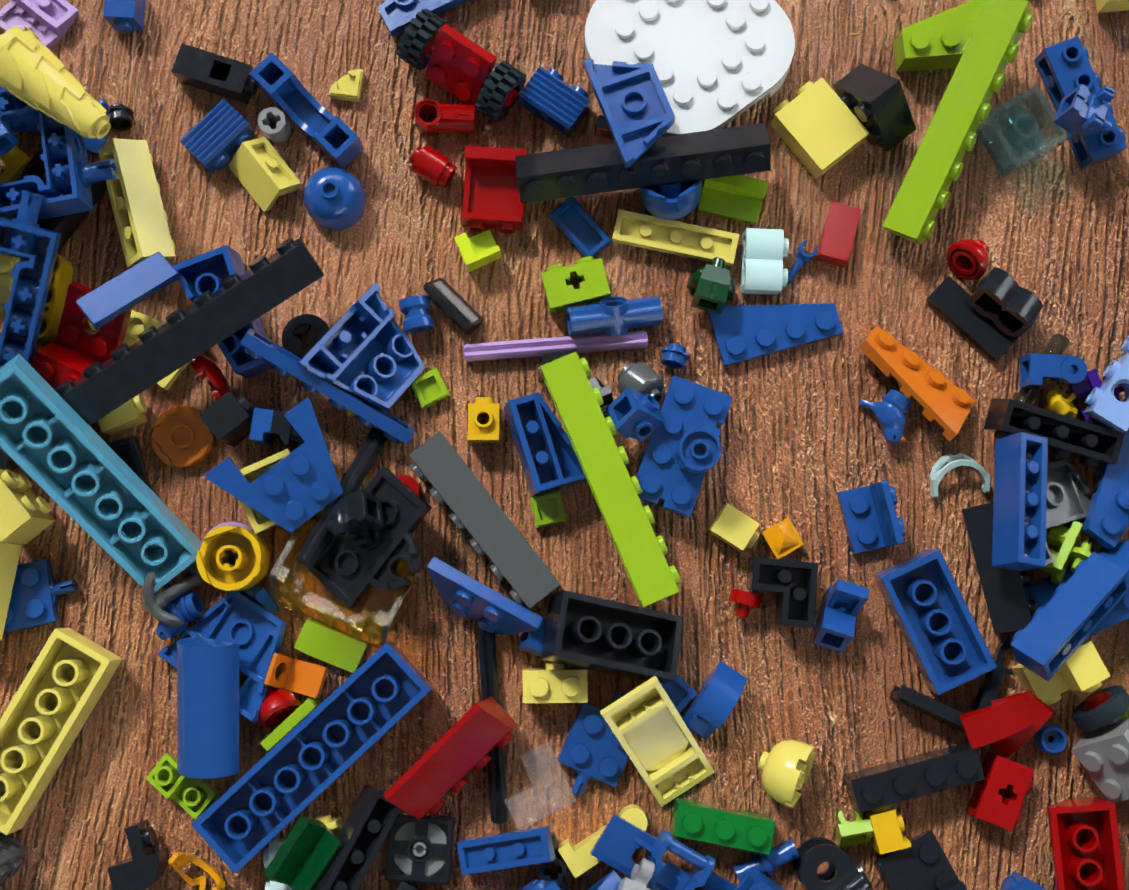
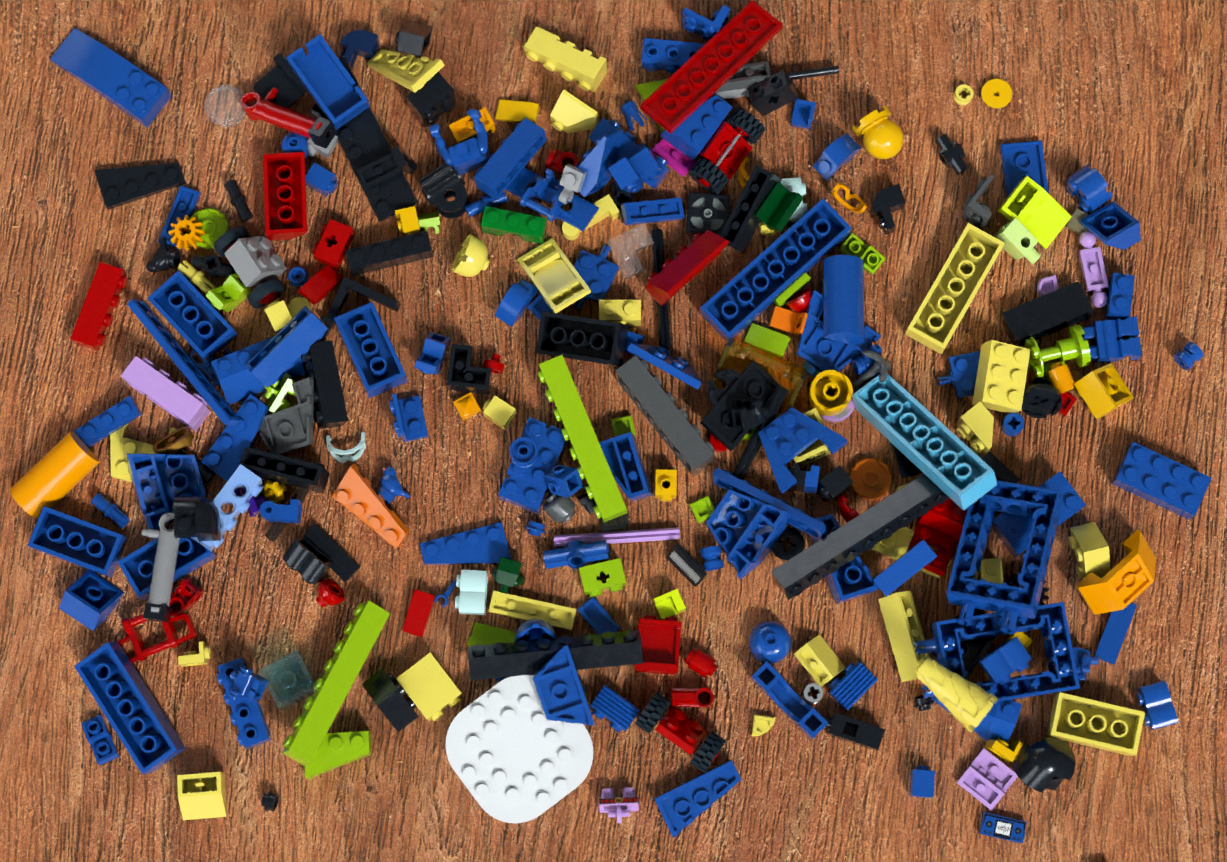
camera: 175 degrees left, 5 degrees down
red slope [960,692,1034,749] -> none
blue brick [992,432,1048,571] -> none

